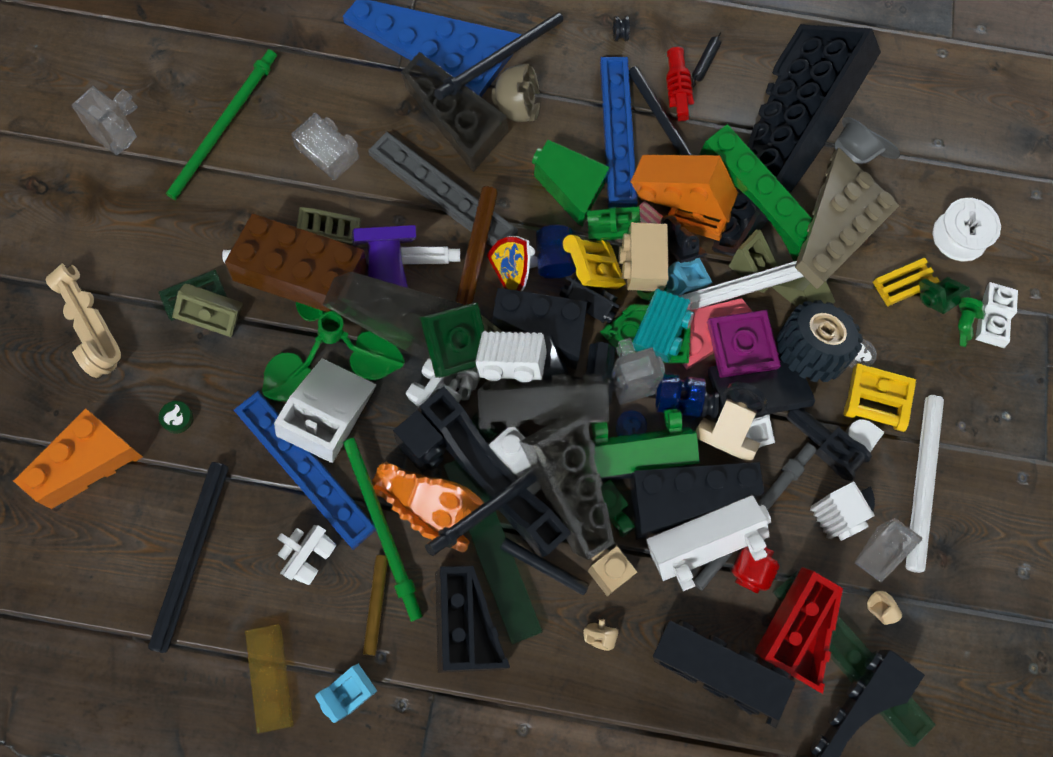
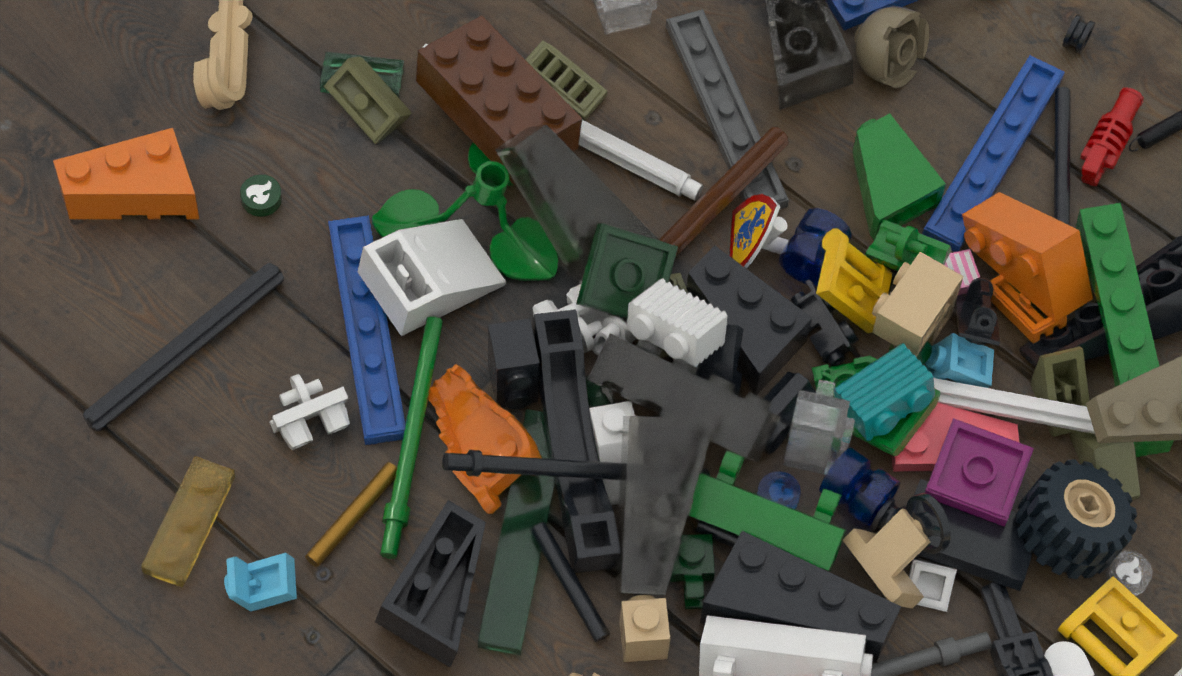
camera: 35 degrees right, 10 degrees down
dark purple plant [352,225,416,292] -> none

